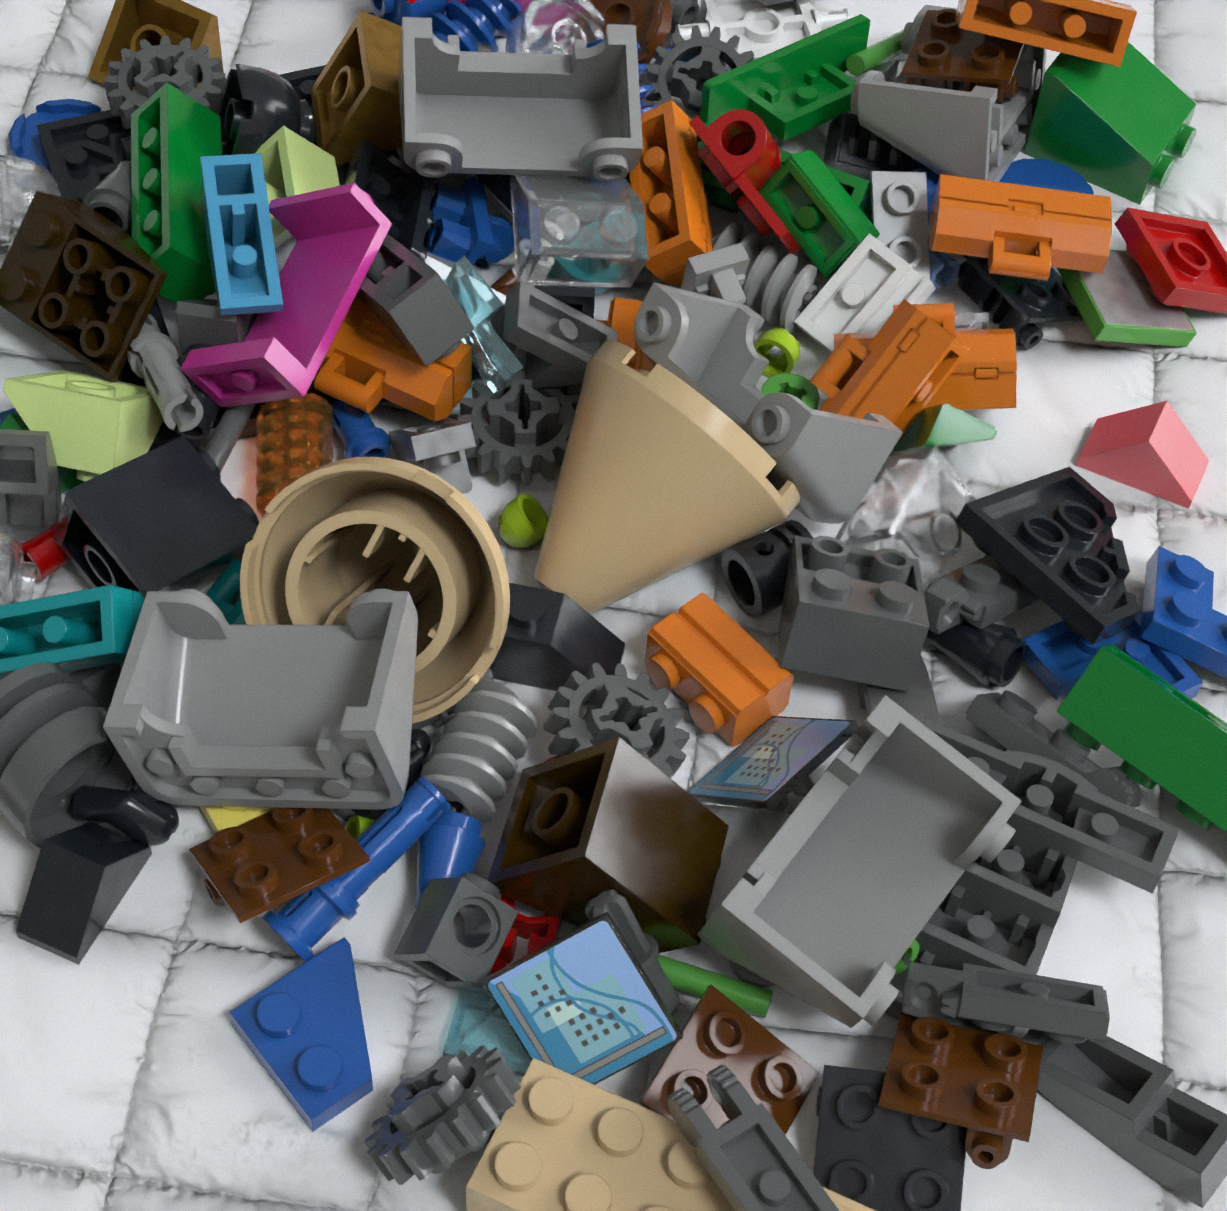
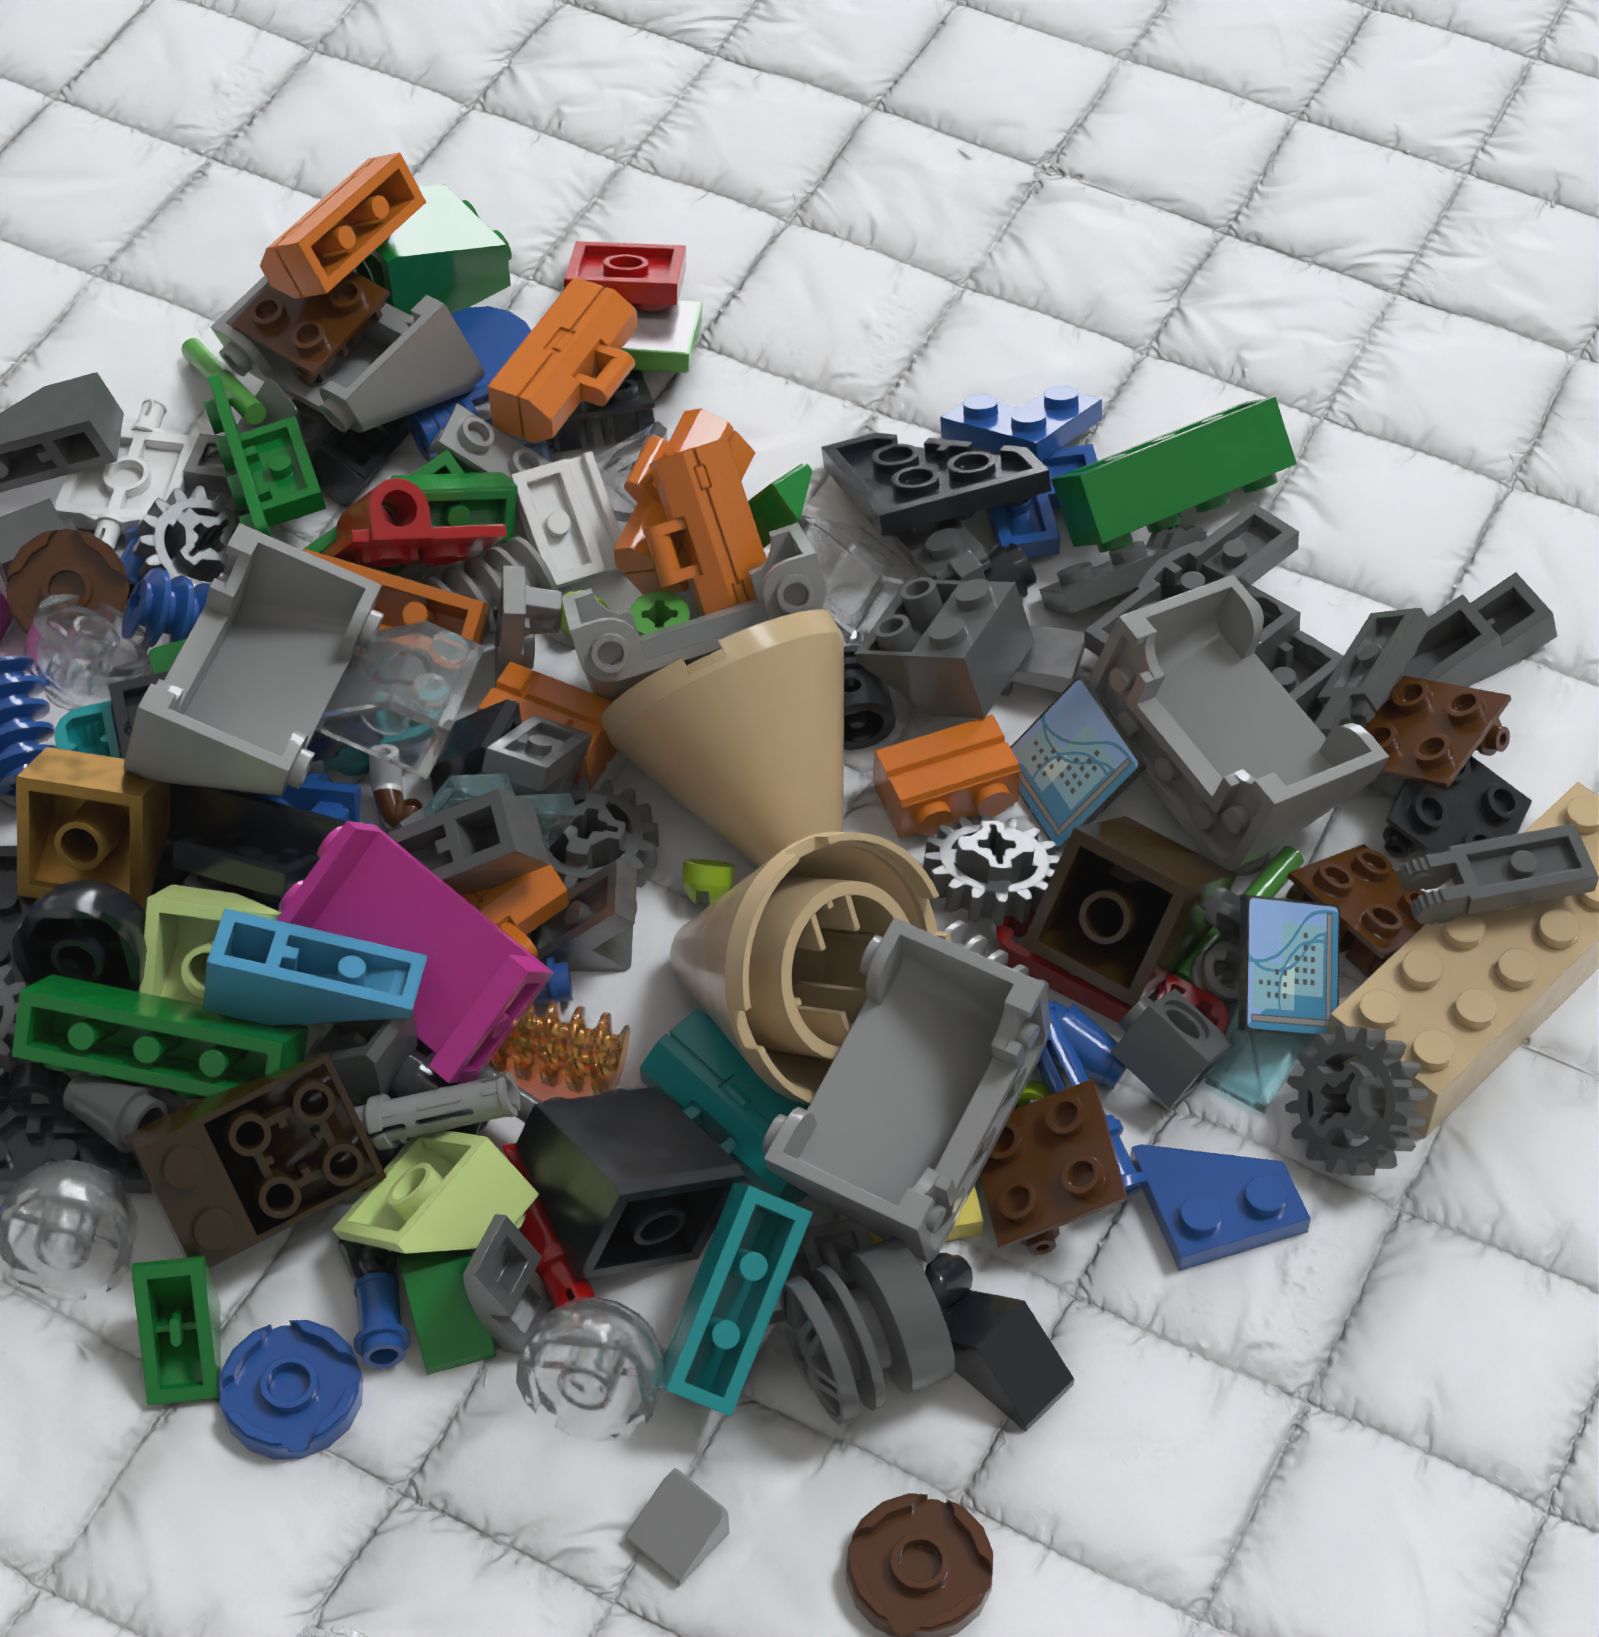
camera: 65 degrees left, 0 degrees up
coral slope [1076,401,1209,509] -> none

